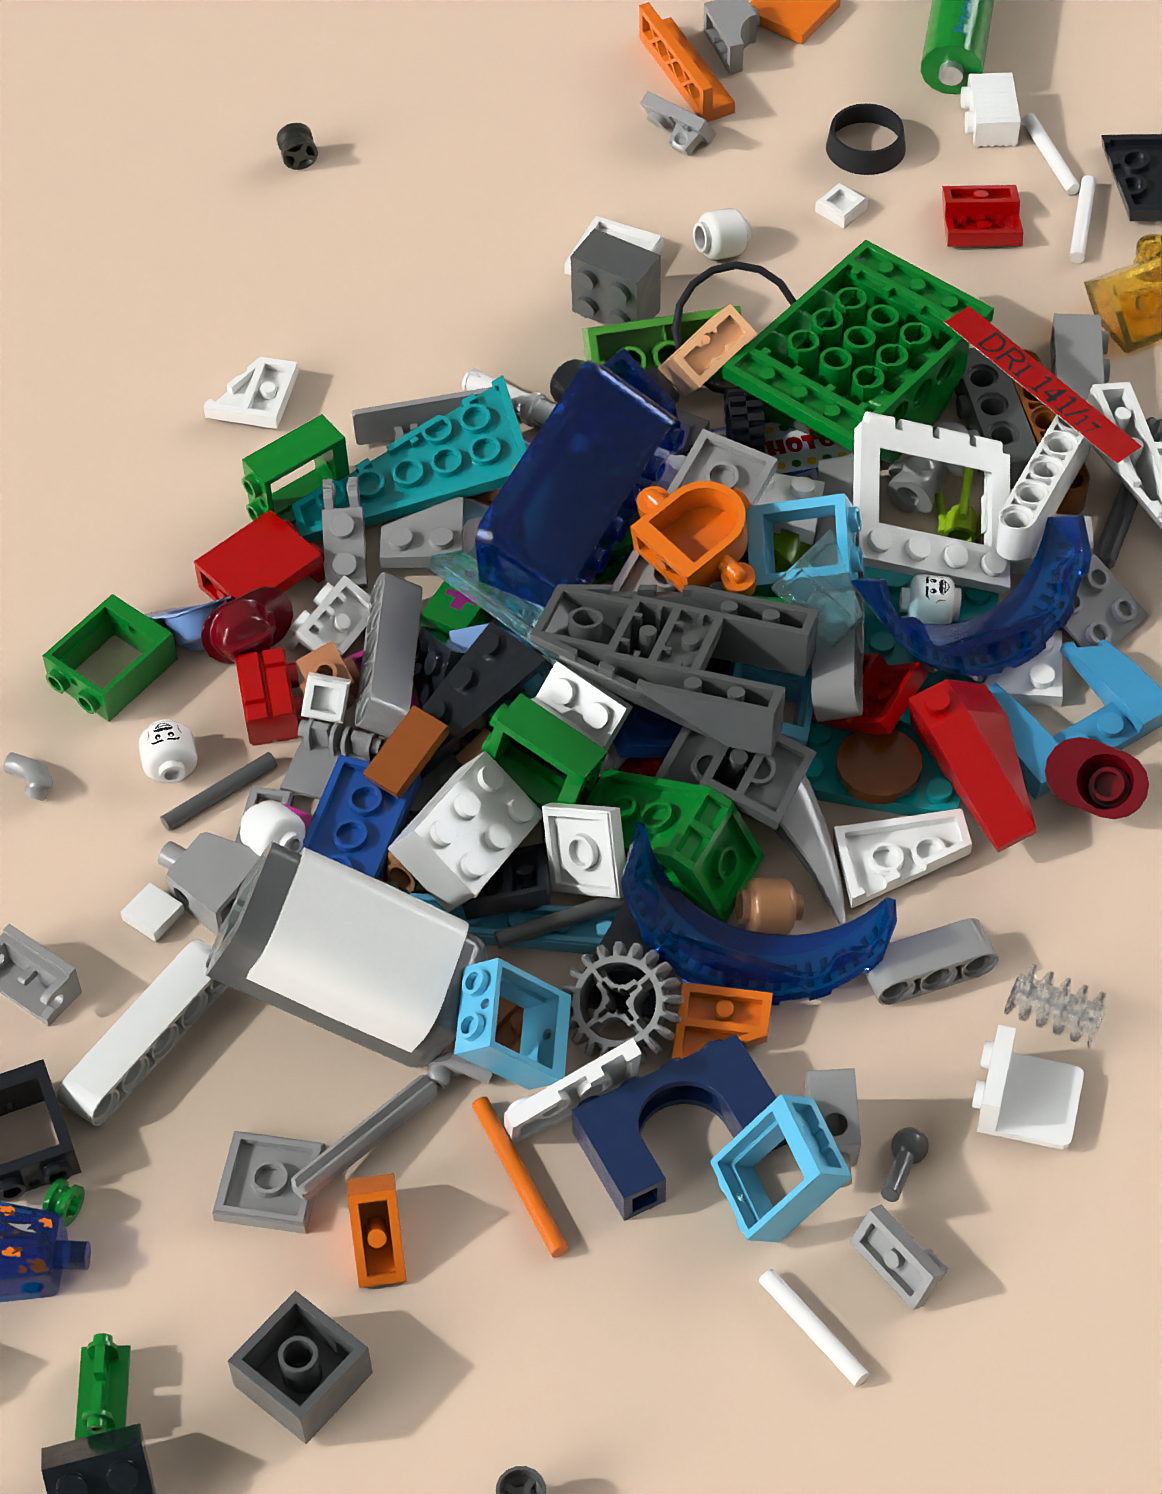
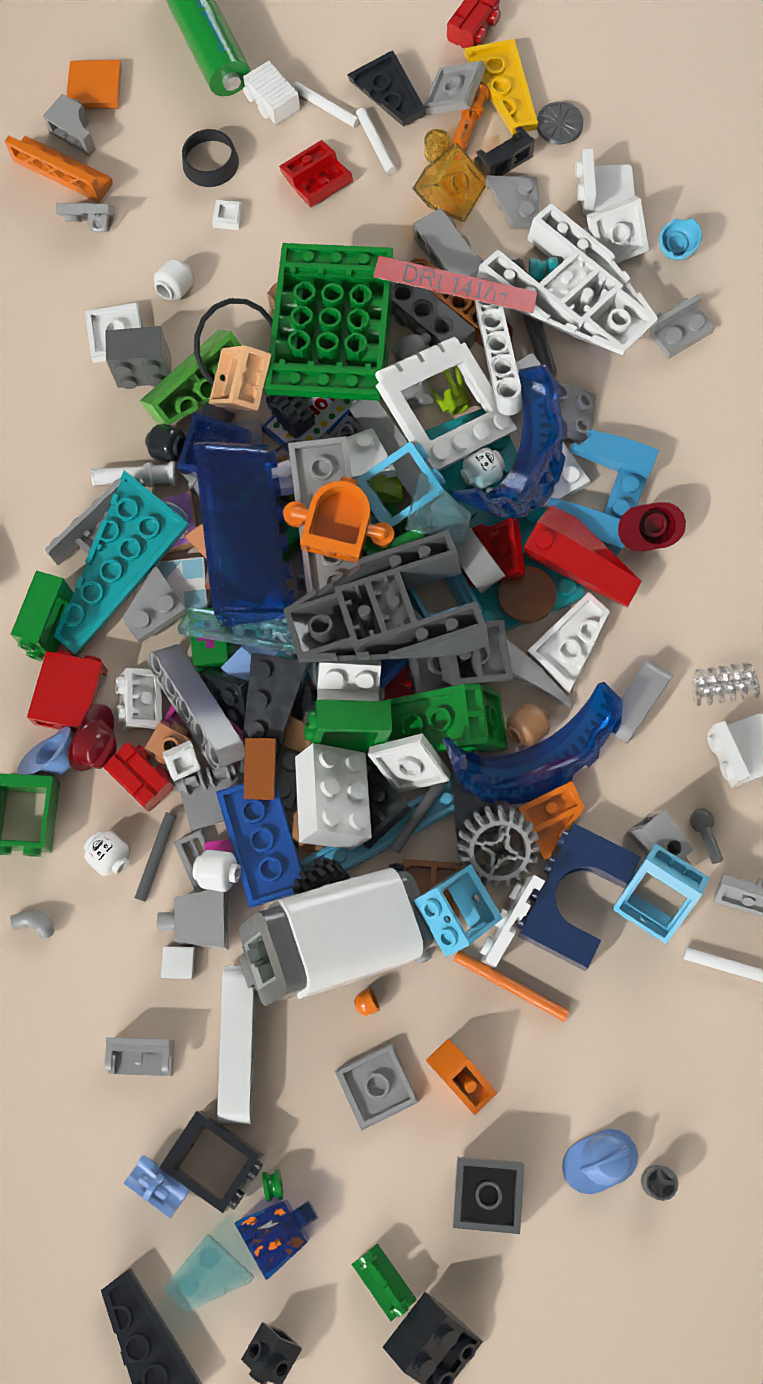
camera: 30 degrees left, 20 degrees up
light grey axle [291,1075,438,1200] -> none
light grey hinge [322,477,368,589] -> none
none -> orange hinge [354,987,380,1016]
none -> medium blue piece [562,1129,638,1194]

